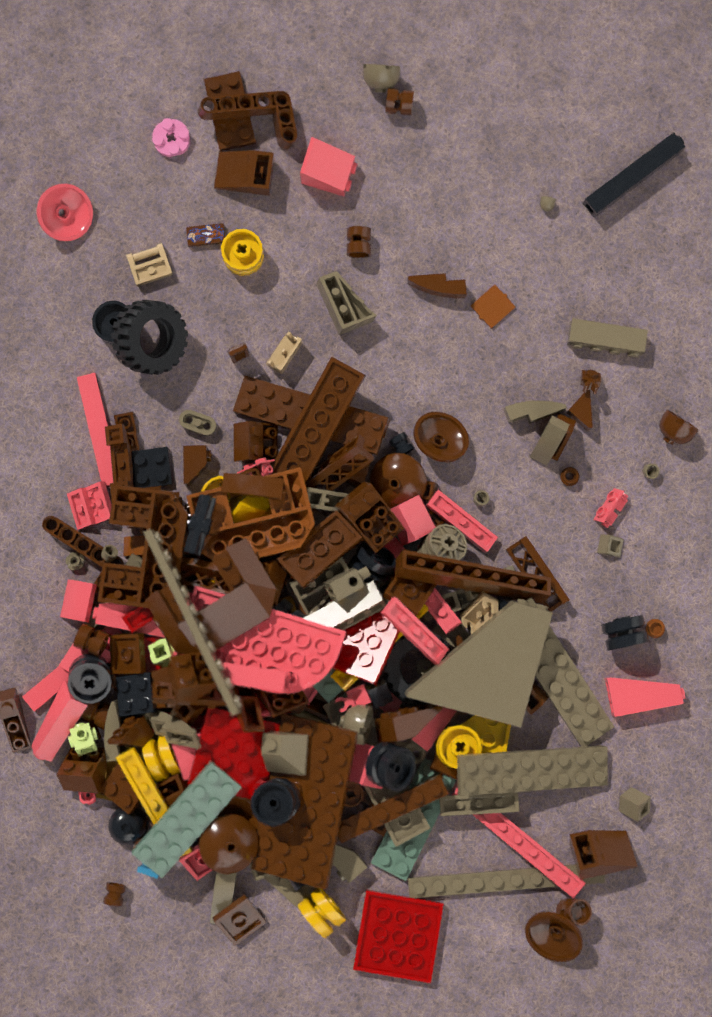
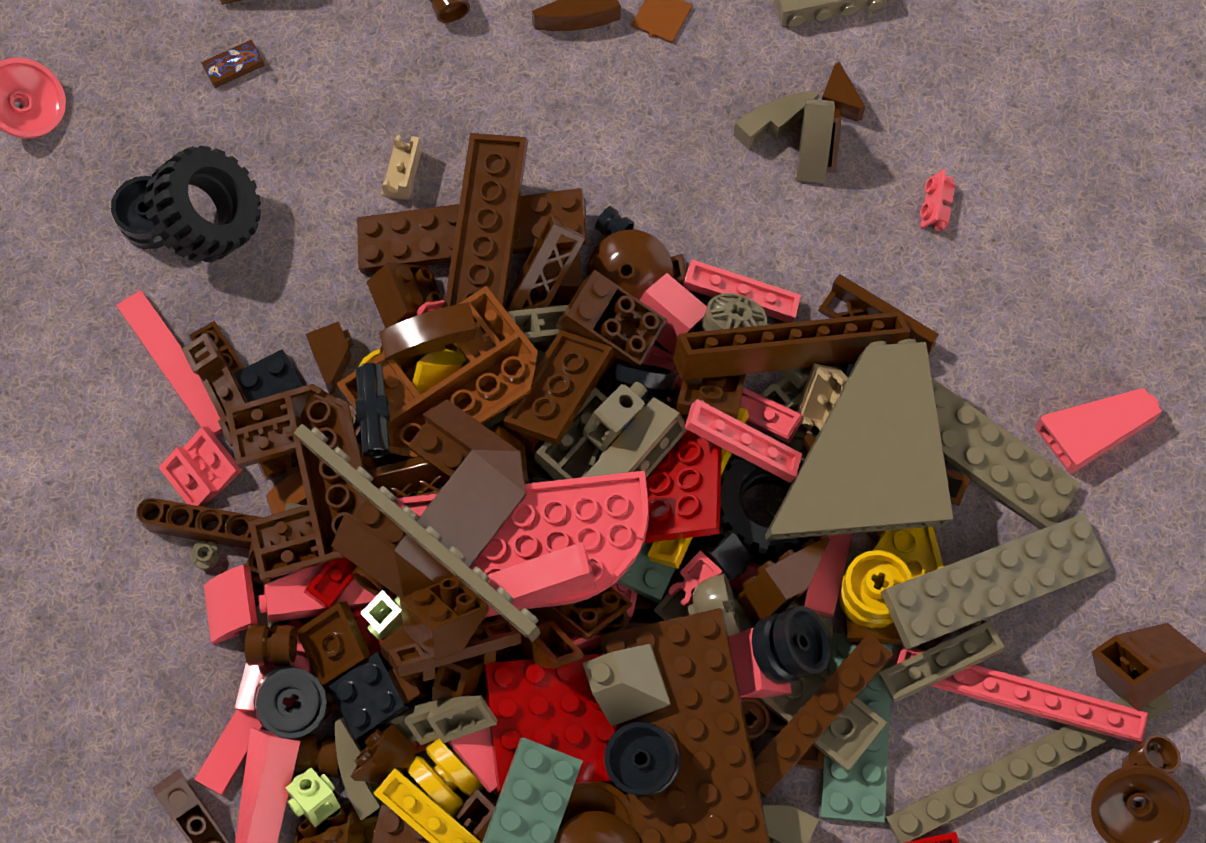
camera: 20 degrees left, 15 degrees down
dark tan hinge [101,545,118,562] -> none
tan plate [126,243,173,287] -> none
dark tan plate [179,410,217,436] -> none
yellow wheel [221,229,264,276] -> none
reddish brown slope [227,343,250,363] -> none
dark tan wedge [316,271,377,335] -> none
reddish brown dish [413,412,469,462] -> none
dark tan hinge [473,490,489,506] -> none
reddish brown plate [560,467,580,486] -> none
reddish brown plate [580,370,601,395] -> none
dark tan slope [597,534,624,558] -> none
black wheel [601,615,649,651] -> none
dark tan panel [619,787,651,821] -> none
dark tan hinge [643,464,659,479] -> none
dark orange plate [645,619,665,638] -> none
reddish brown cylinder [659,410,699,445] -> none

